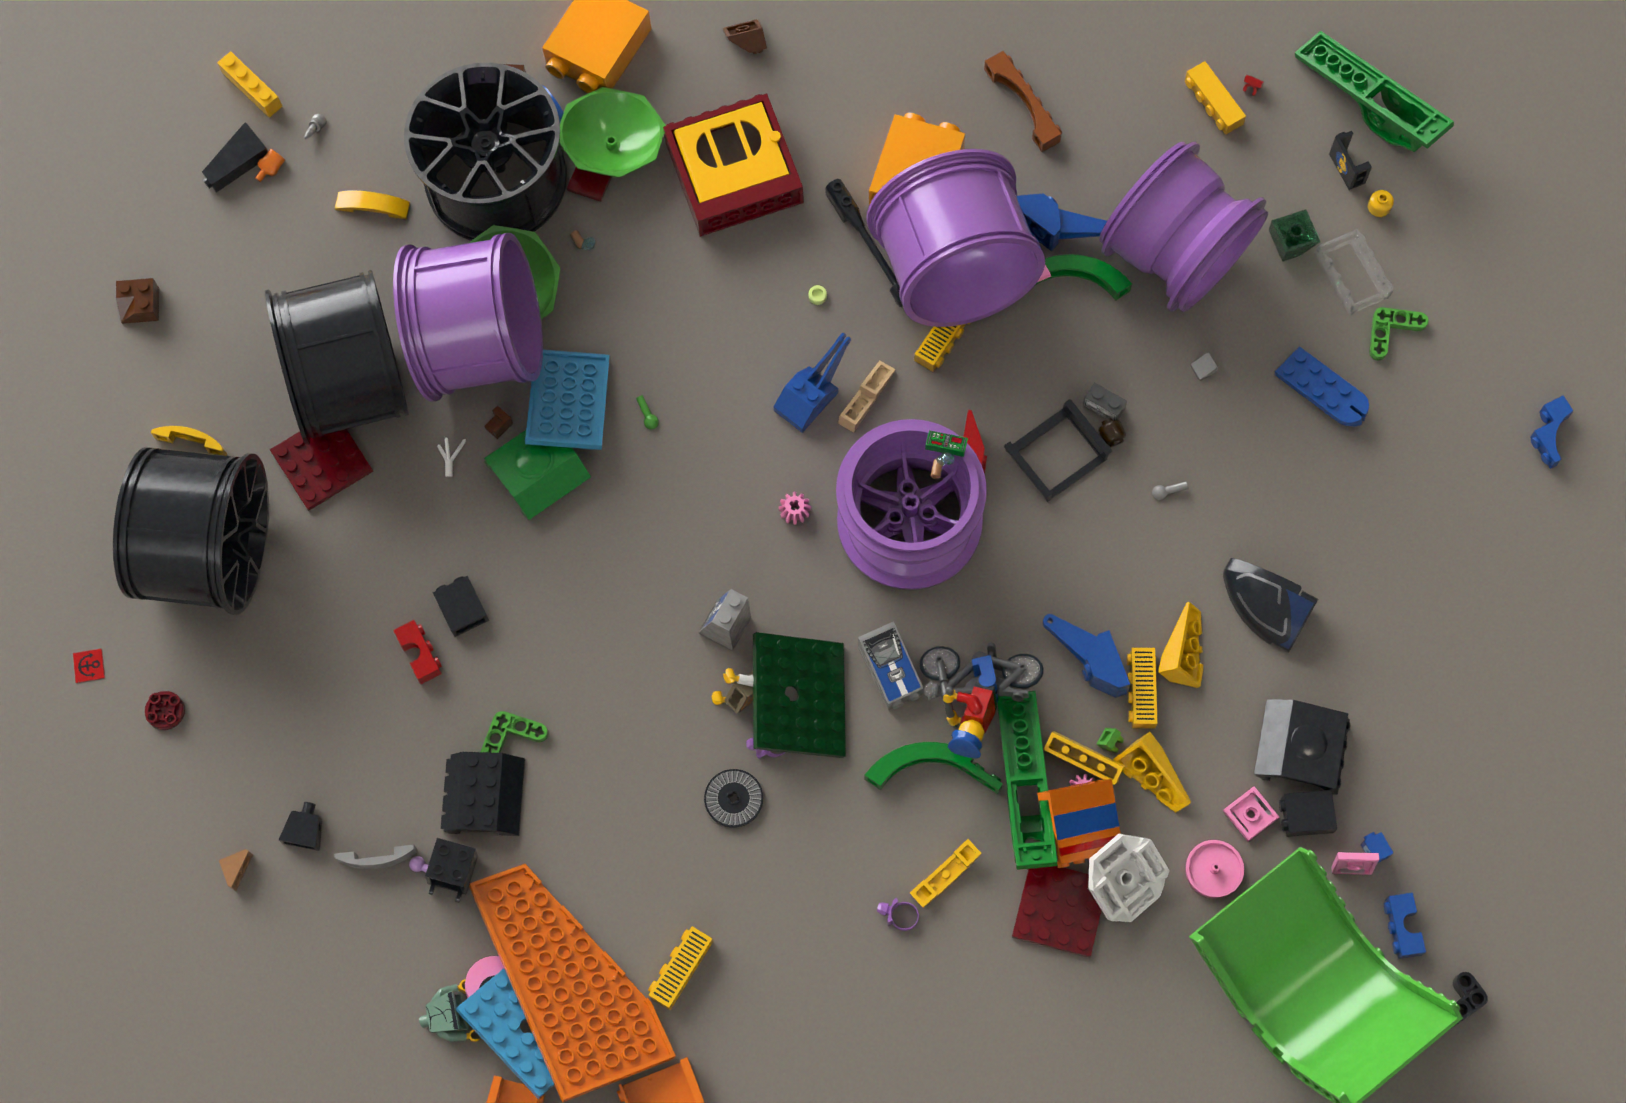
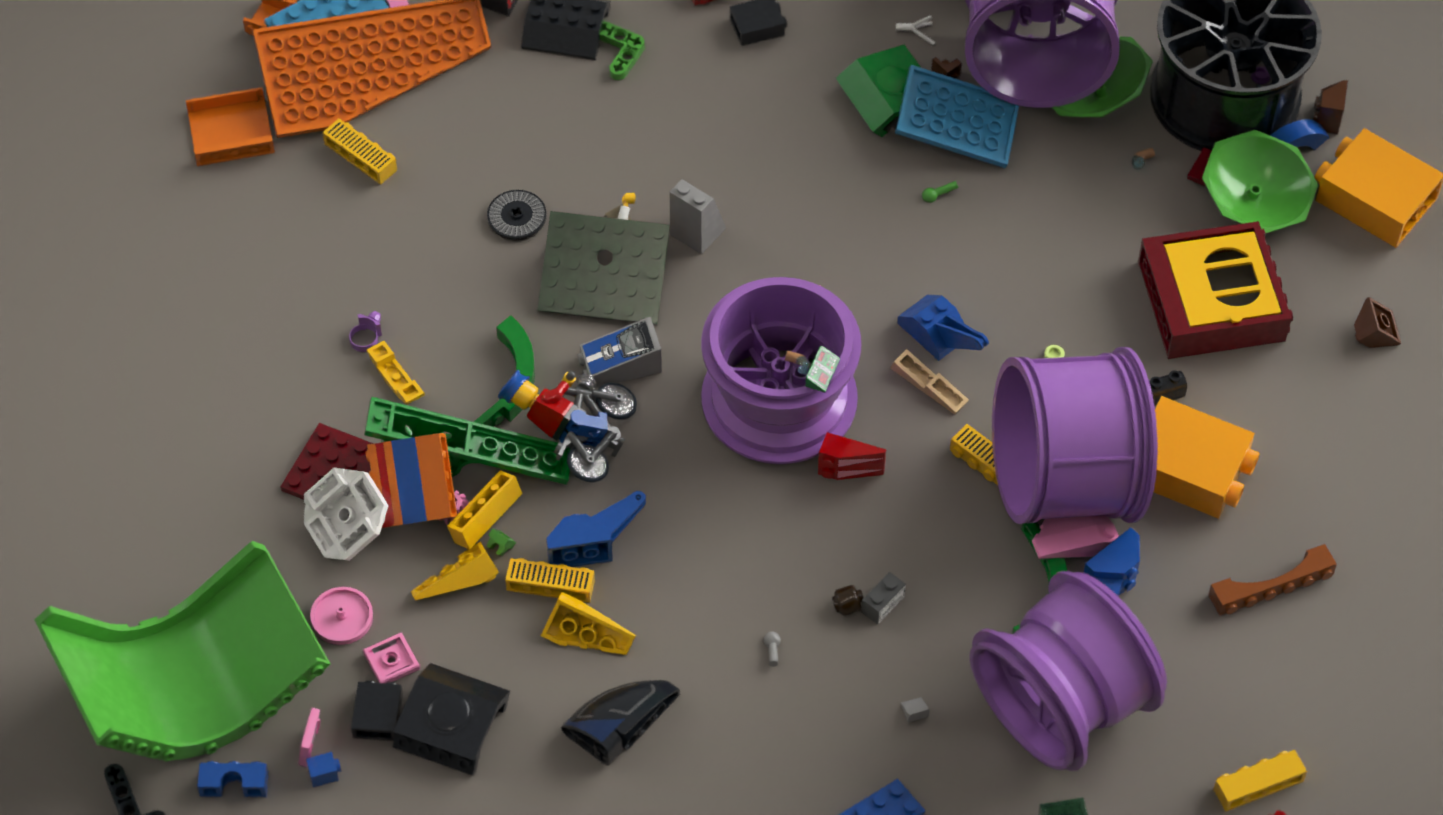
camera: 95 degrees right, 15 degrees down
black piece [1004,399,1112,502] -> none

